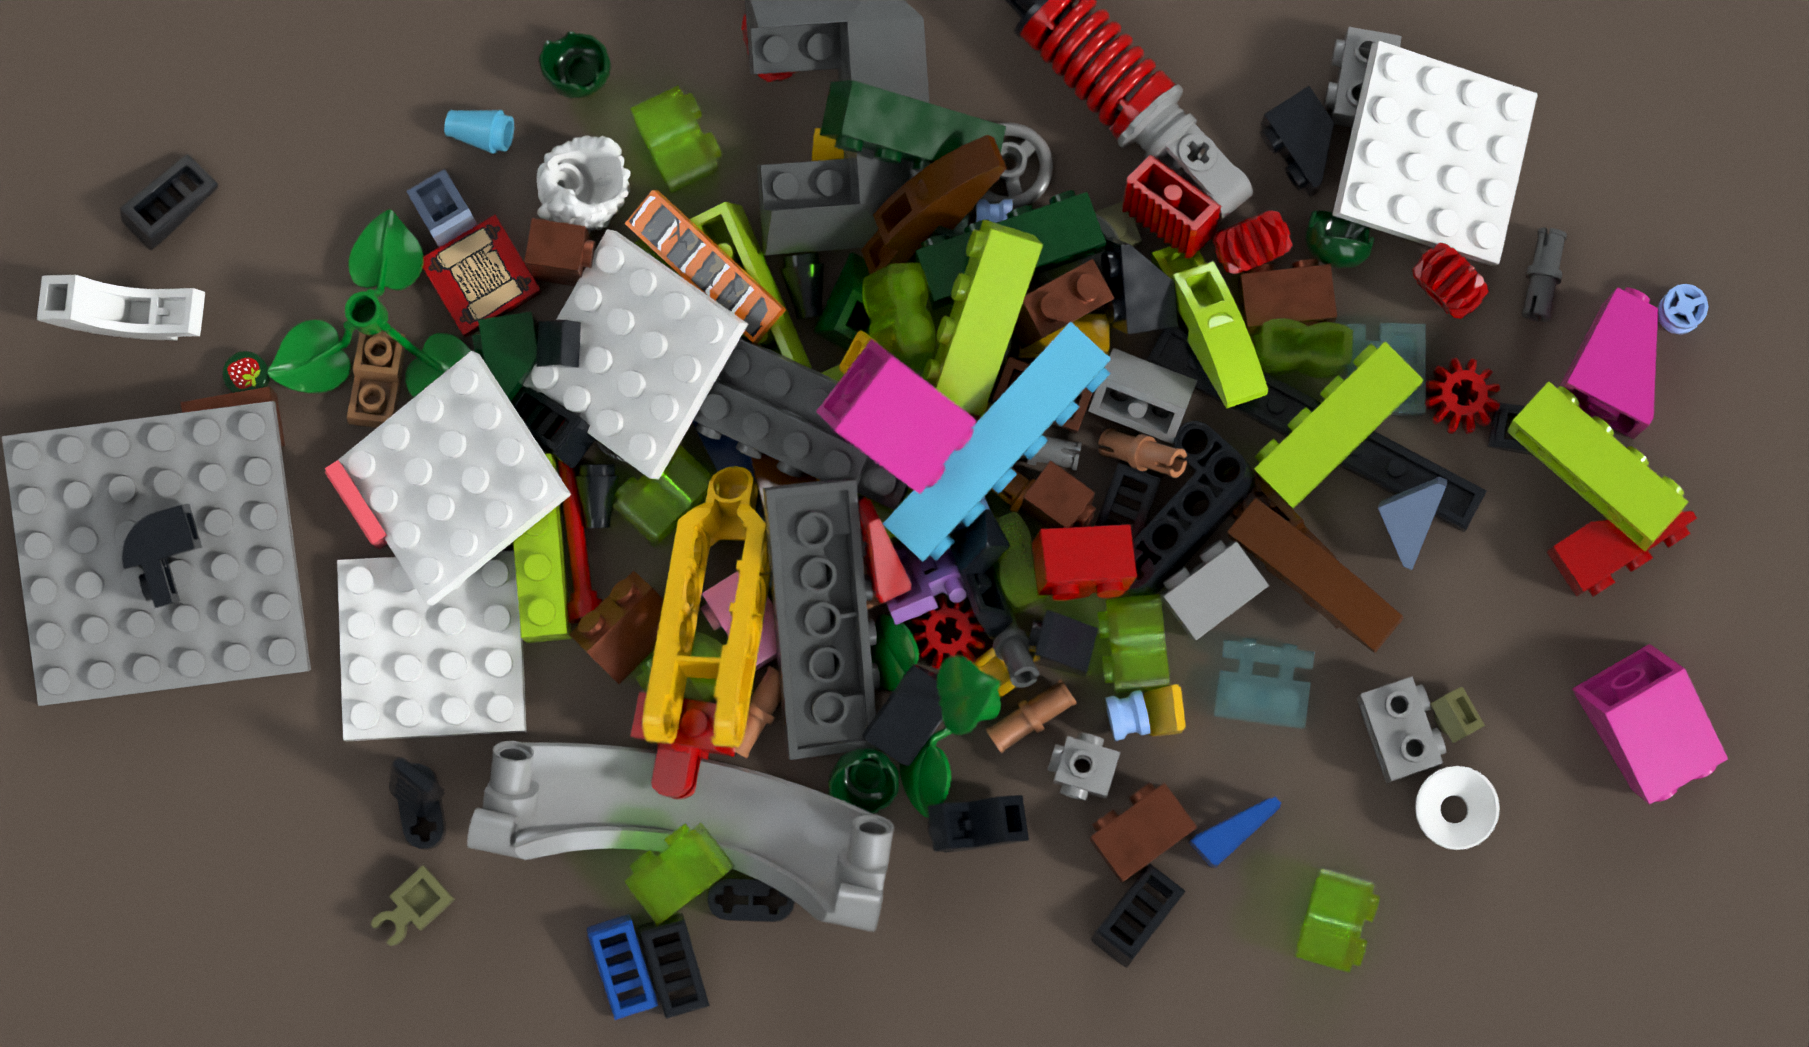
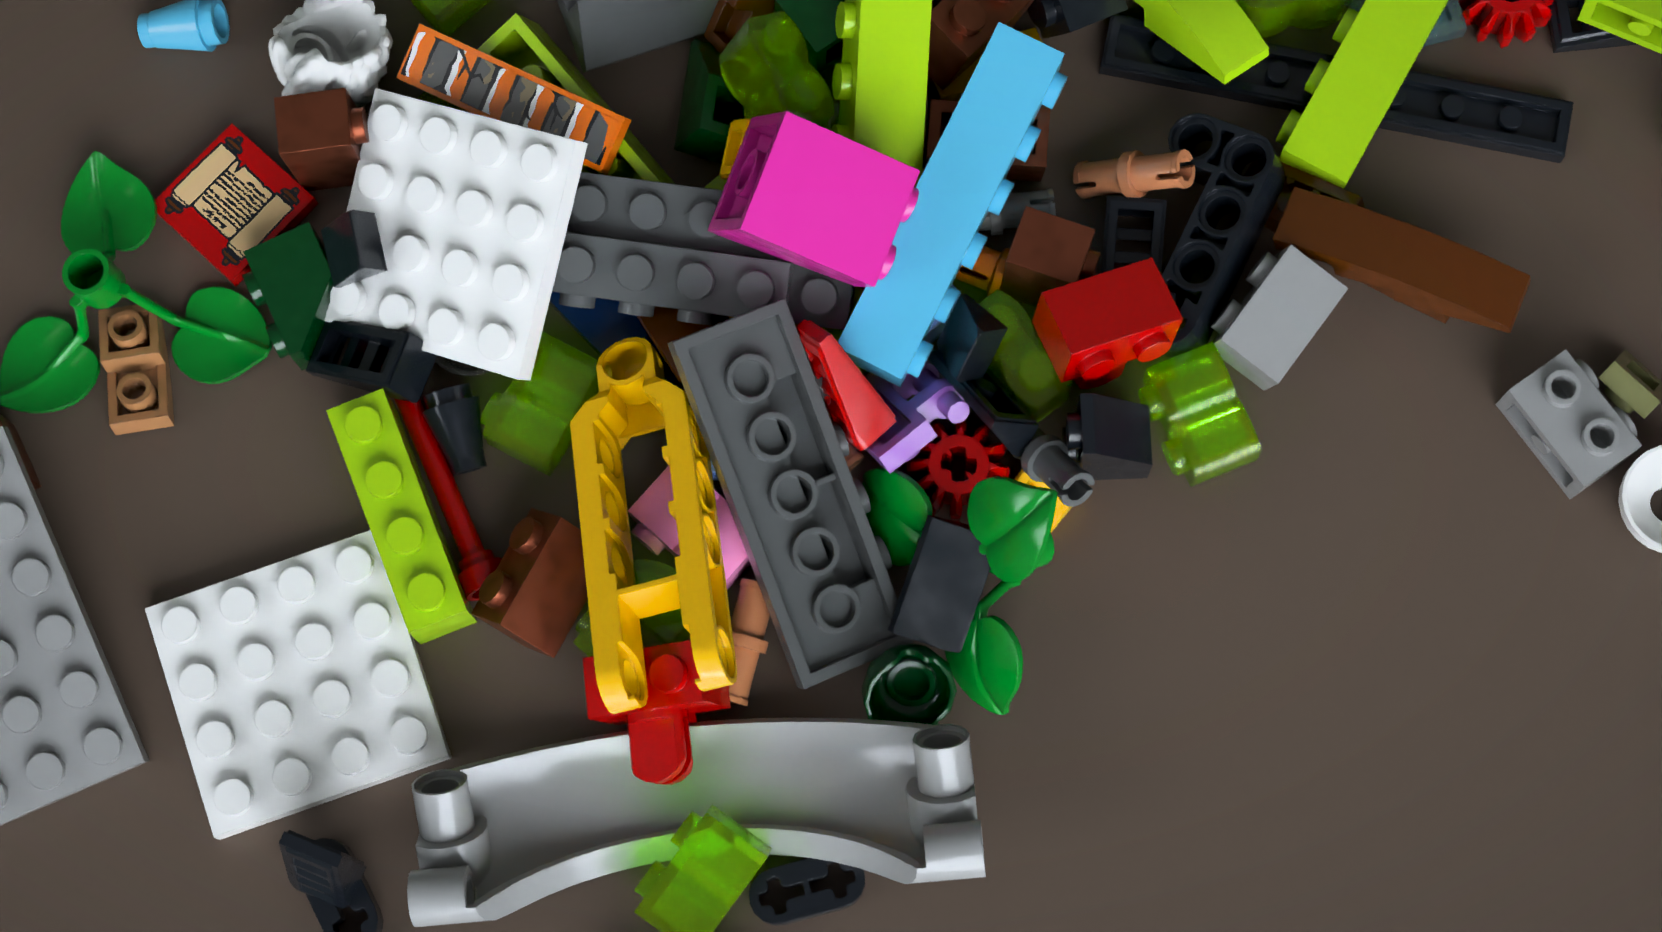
camera: 15 degrees left, 5 degrees down
coral tile [325,460,388,549] -> none
white plate [338,351,571,605] -> none
sand blue slope [406,169,478,247] -> none
black cone [780,253,824,319] -> none
black brick [927,795,1029,853] -> none
nougat pin [985,679,1077,754] -> none
light grey brick [1048,732,1120,801] -> none
light grey brick [1088,348,1197,444] -> none
copper brick [1089,782,1197,883] -> none
black slope [1091,863,1186,967] -> none
light blue wheel [1105,690,1150,741] -> none
yellow slope [1143,684,1186,736] -> none
blue slope [1188,797,1281,868] -> none
clear light blue plate [1213,637,1314,729] -> none
clear neon green brick [1294,868,1380,973] -> none
sand blue slope [1378,477,1447,570] -> none

